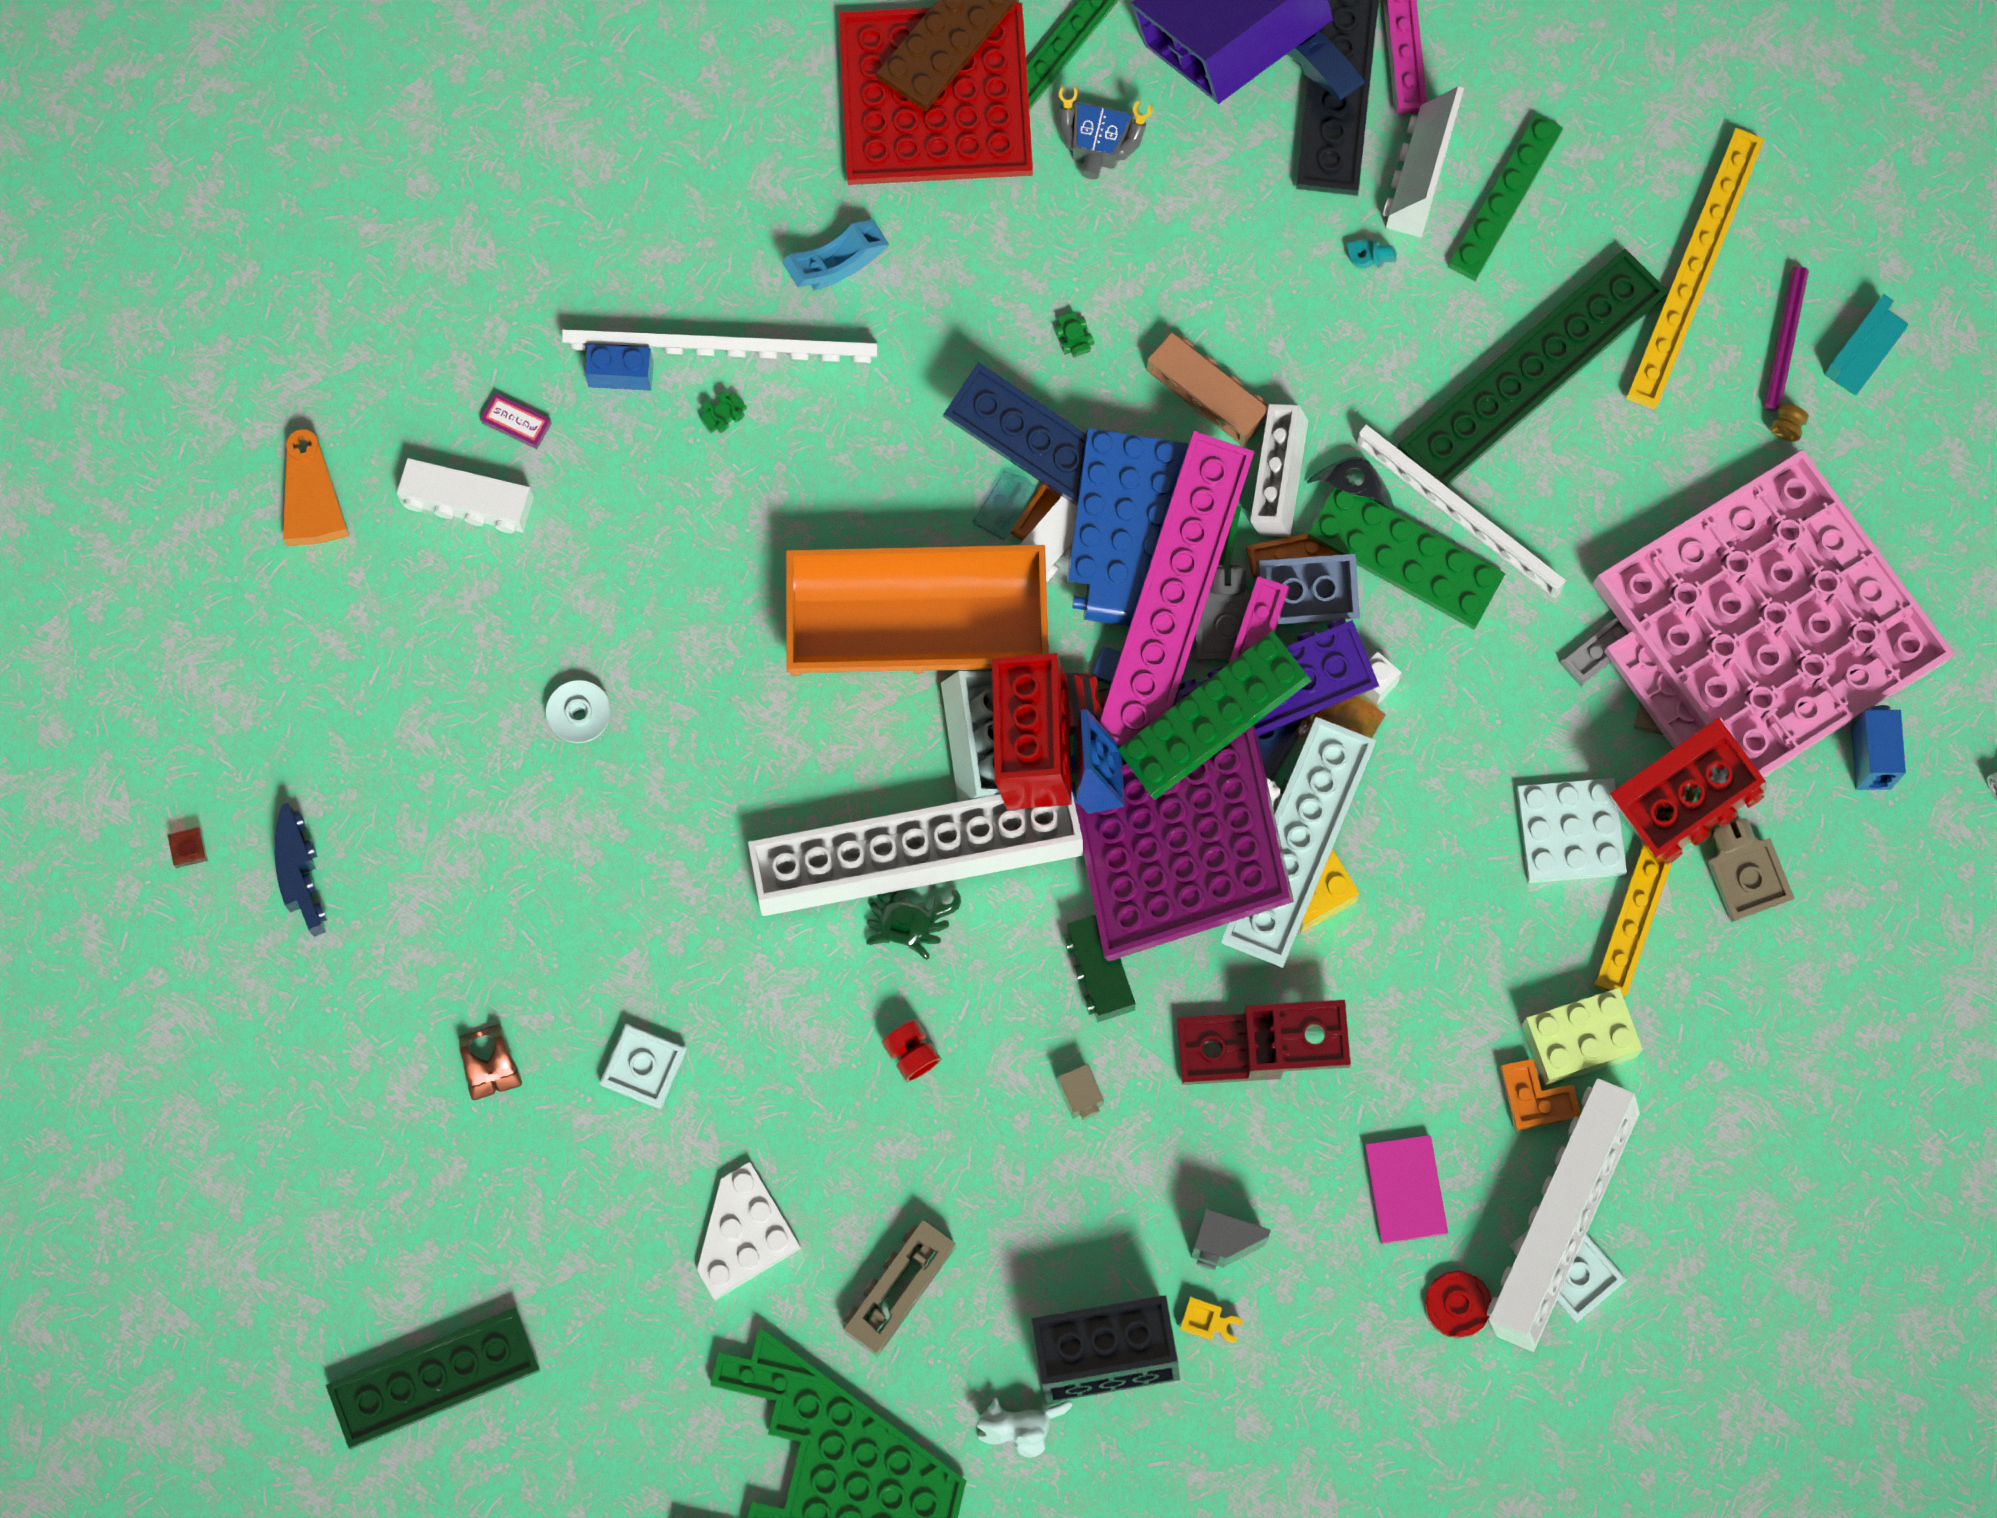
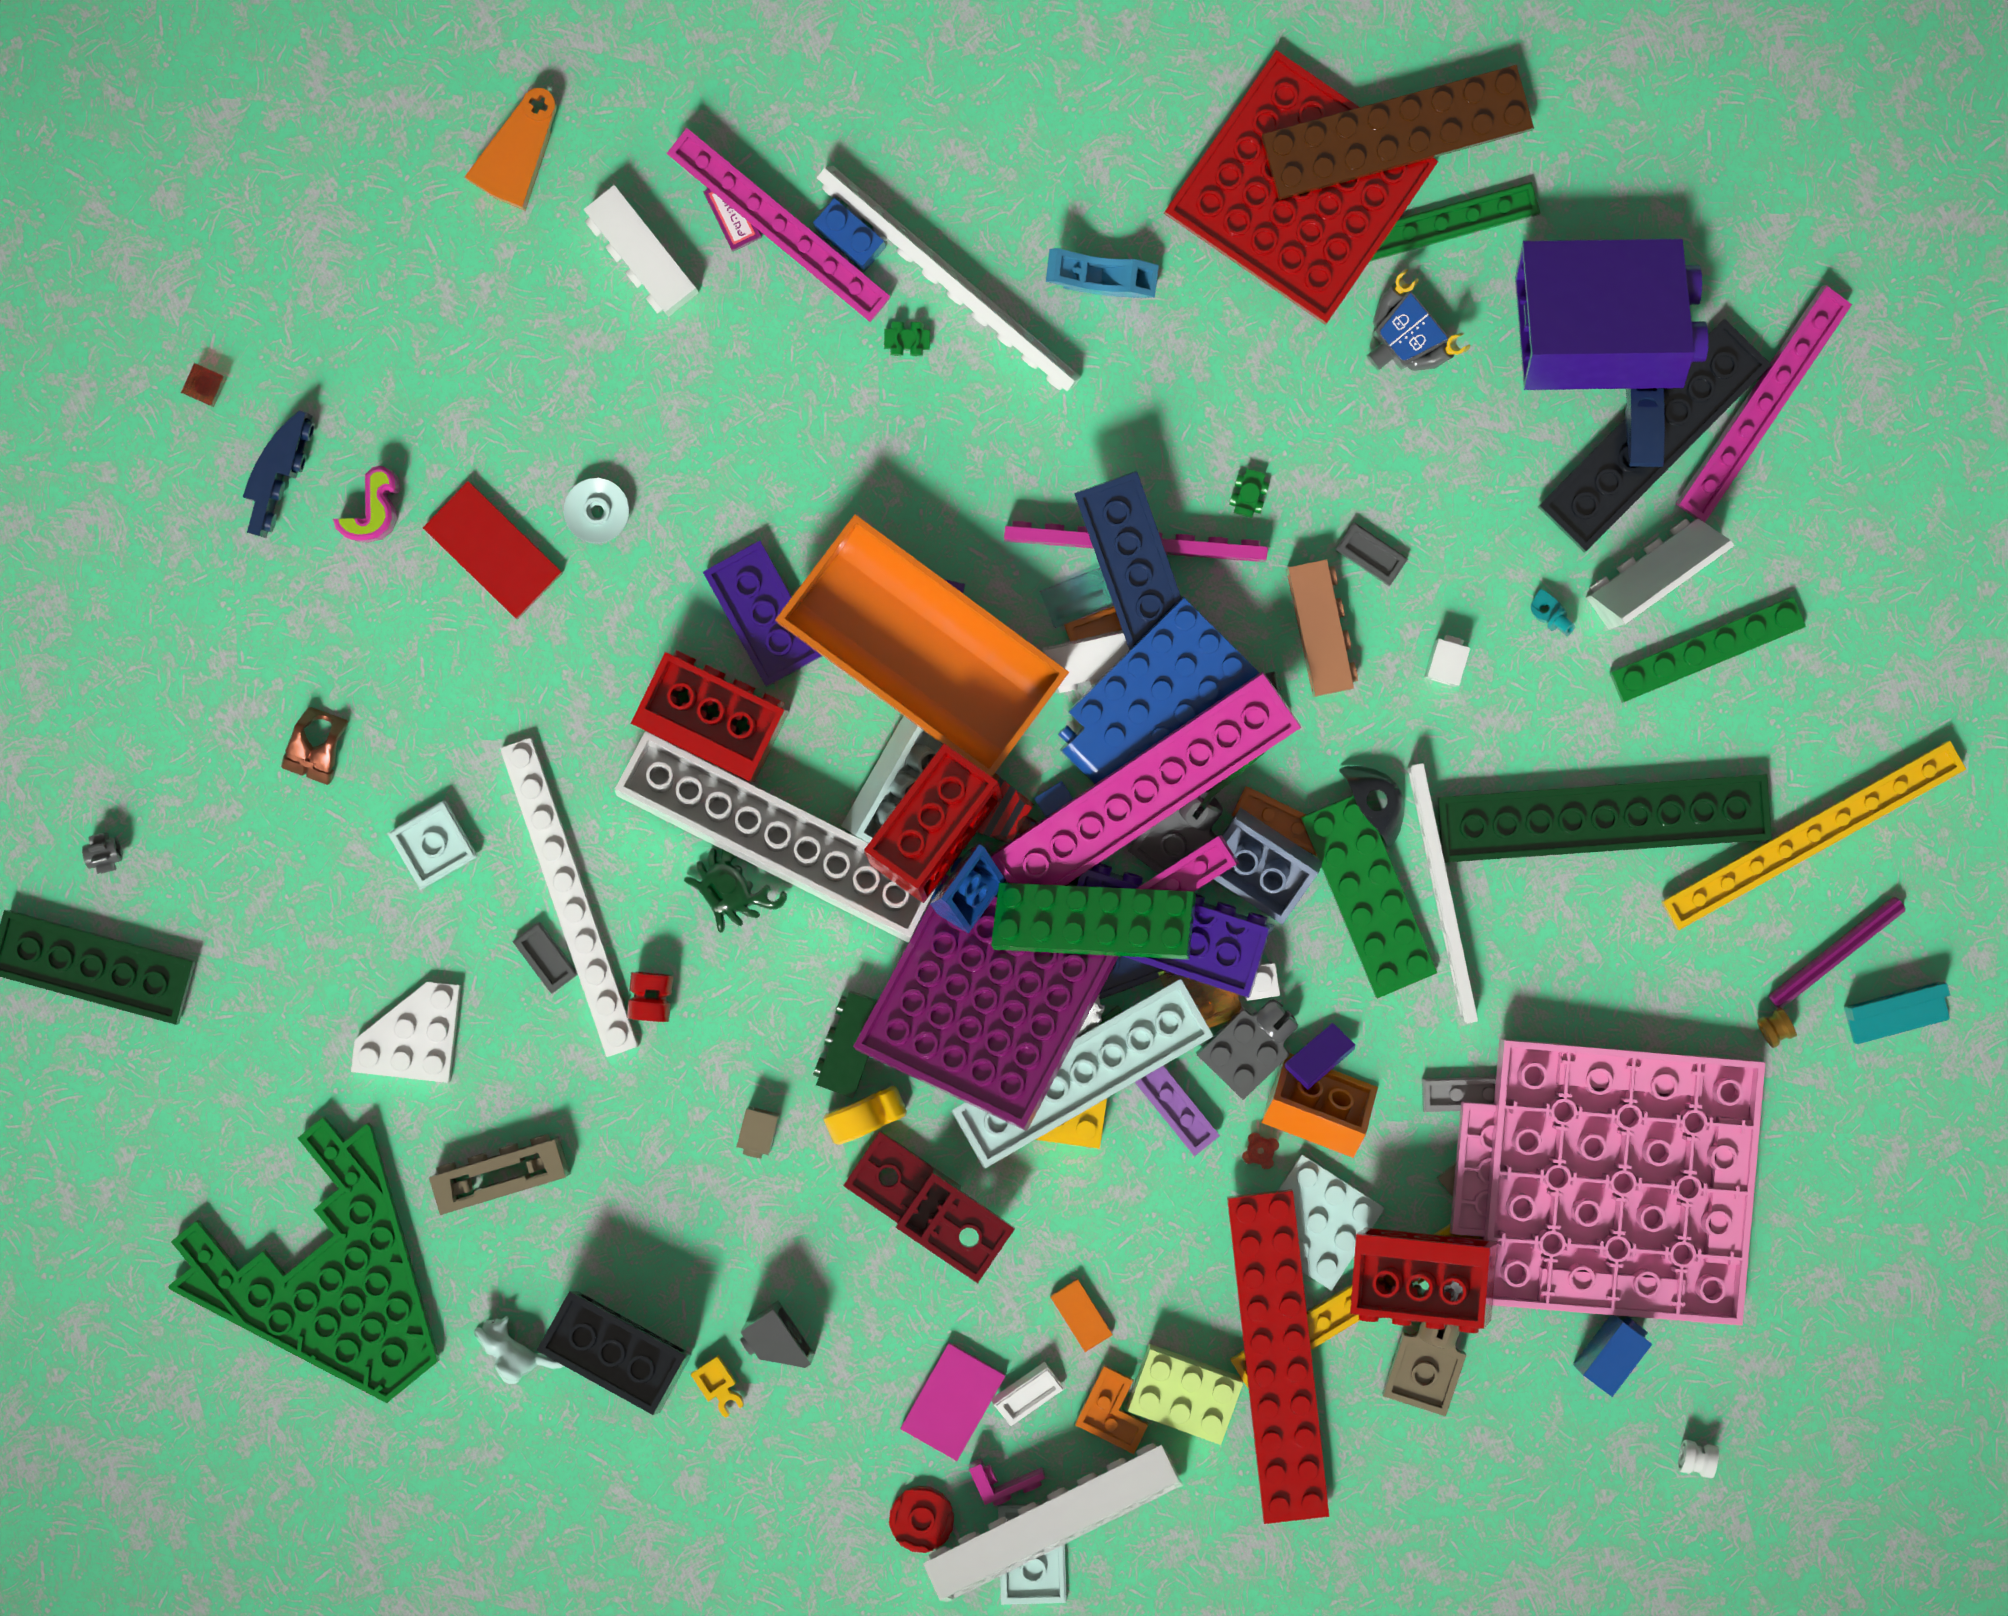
camera: 40 degrees right, 15 degrees up
white brick [1250,404,1308,537] -> none
none -> dark grey gear [82,833,123,874]
none -> dark pink animal [333,466,400,543]
none -> red tile [423,481,563,619]
none -> white plate [500,738,639,1057]
none -> dark grey tile [512,922,578,994]
none -> red brick [630,650,789,782]
none -> dark pink plate [666,128,891,323]
none -> dark purple plate [703,540,822,687]
none -> yellow animal [823,1085,907,1145]
none -> dark pink bracket [969,1458,1045,1506]
none -> white tile [991,1362,1064,1426]
none -> dark pink plate [1004,521,1268,562]
none -> orange tile [1050,1278,1113,1352]
none -> medium lavender plate [1135,1065,1220,1157]
none -> dark grey plate [1196,999,1298,1100]
none -> red plate [1227,1189,1329,1524]
none -> clear red plate [1242,1132,1279,1169]
none -> orange slope [1261,1053,1378,1158]
none -> dark purple tile [1285,1023,1356,1090]
none -> dark grey tile [1335,522,1408,586]
none -> white brick [1424,635,1470,687]

